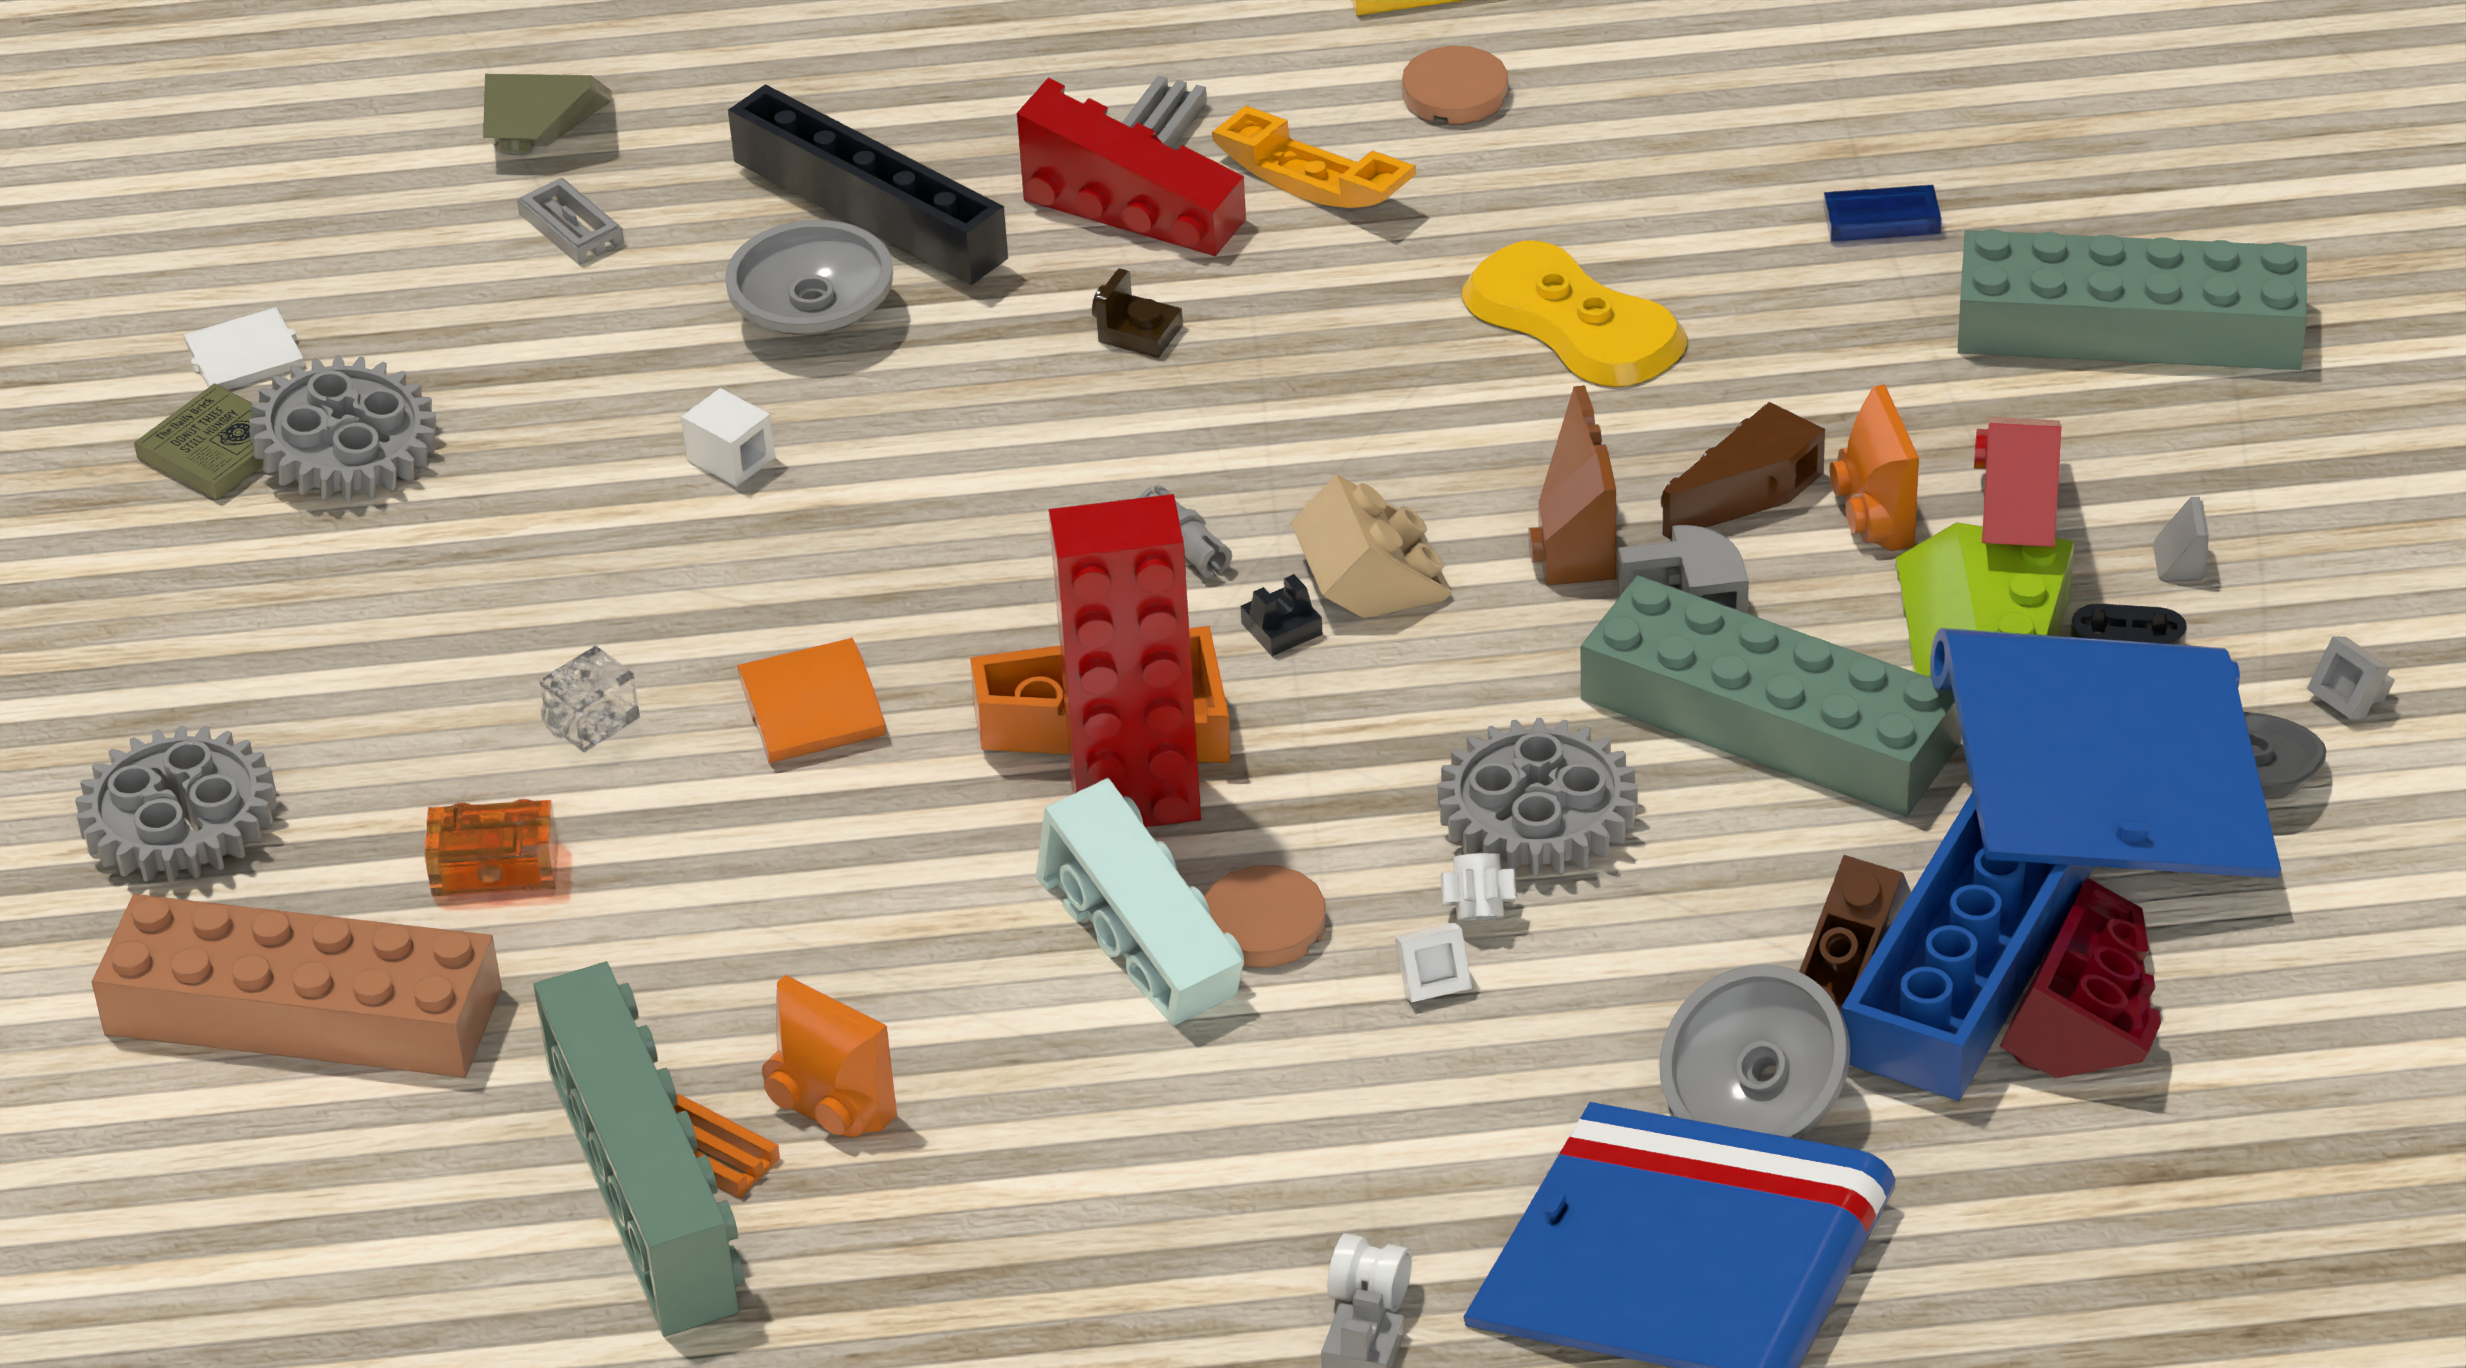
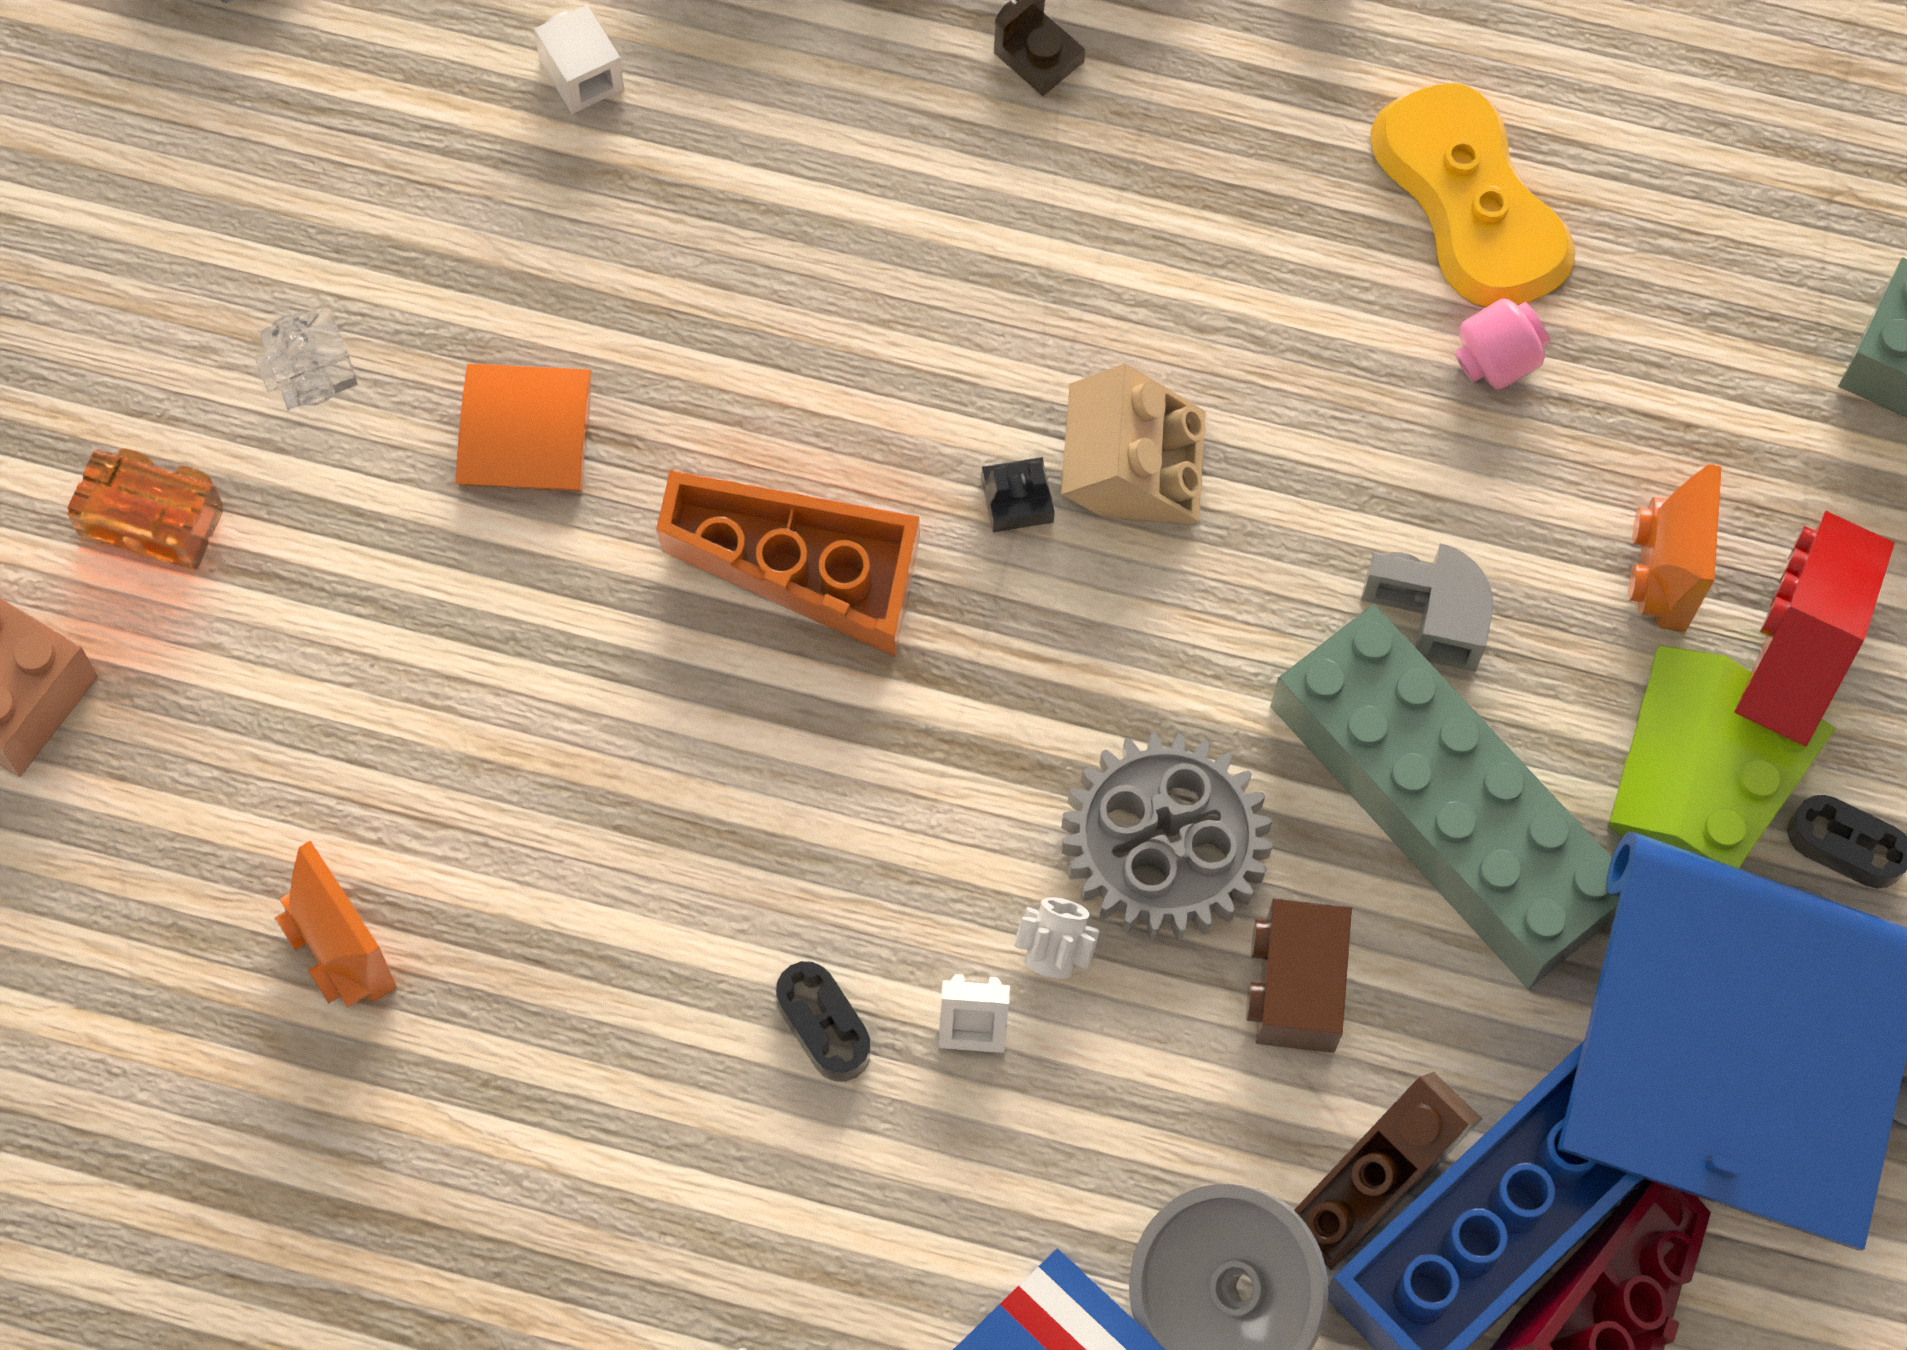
camera: 15 degrees right, 25 degrees up
sand green brick [533,961,745,1337] -> none
orange tile [673,1093,780,1198] -> none
light aqua wedge [1036,778,1244,1026] -> none
red brick [1048,494,1201,827] -> none
light grey pin [1139,485,1232,578] -> none
nougat tile [1204,865,1326,967] -> none
dark orange wedge [1528,385,1616,586] -> none
reddish brown slope [1661,402,1825,539] -> none
clear blue tile [1823,185,1942,242] -> none
none -> black beam [776,961,870,1082]
none -> reddish brown brick [1246,898,1352,1053]
none -> bright pink head [1454,299,1550,390]

